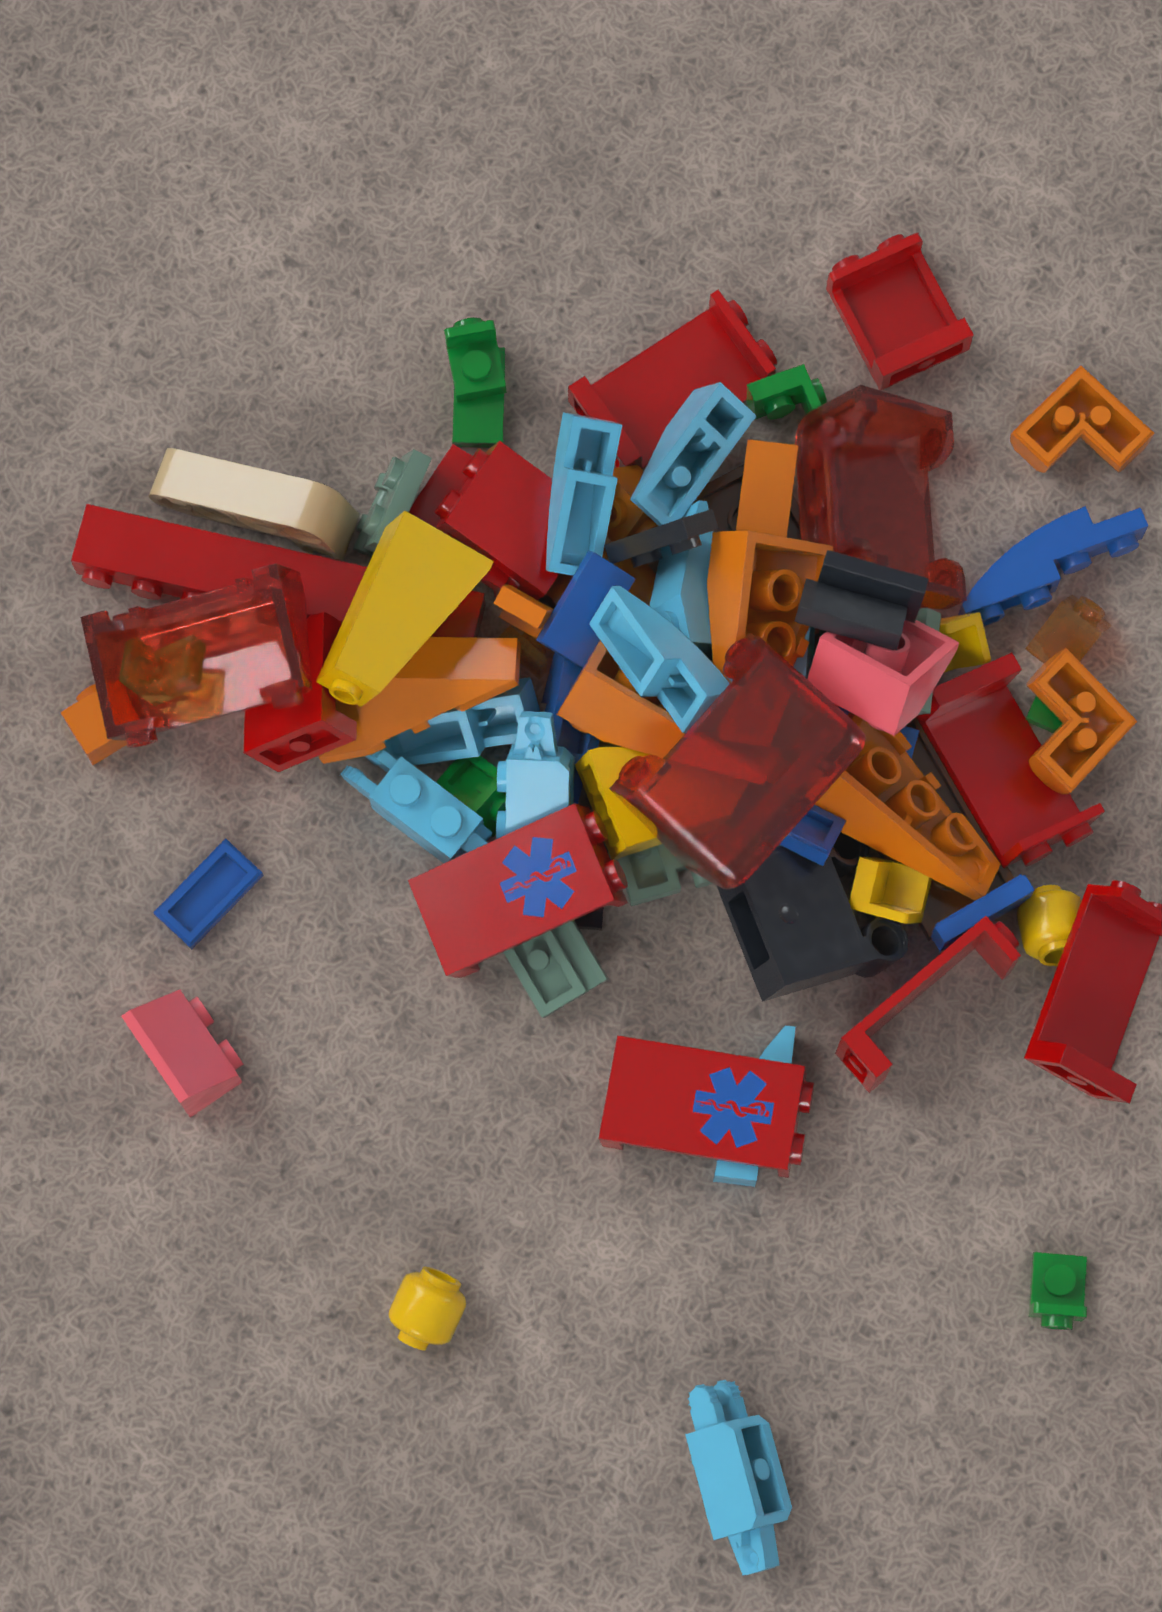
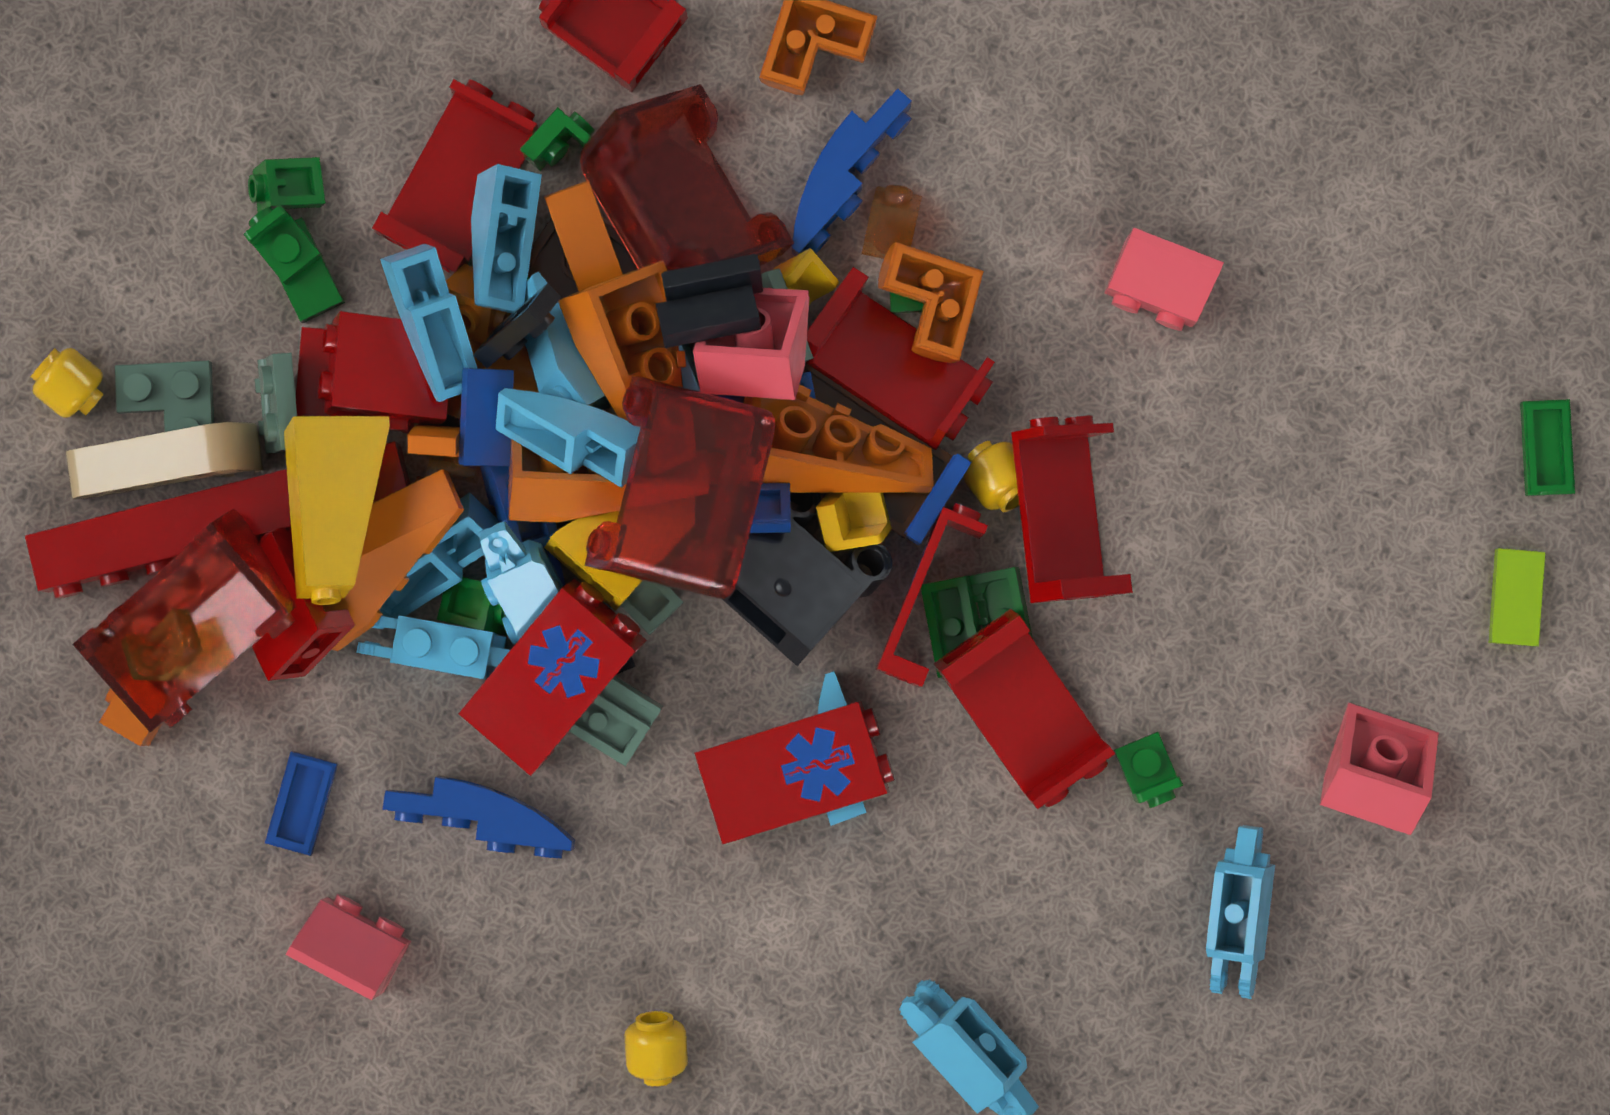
camera: 25 degrees left, 10 degrees up
none -> yellow head [30,348,104,418]
none -> sand green plate [115,361,214,432]
none -> green bracket [248,157,326,212]
none -> blue slope [383,776,575,859]
none -> green slope [921,567,1033,678]
none -> red panel [934,609,1115,809]
none -> medium azure hinge [1206,825,1275,999]

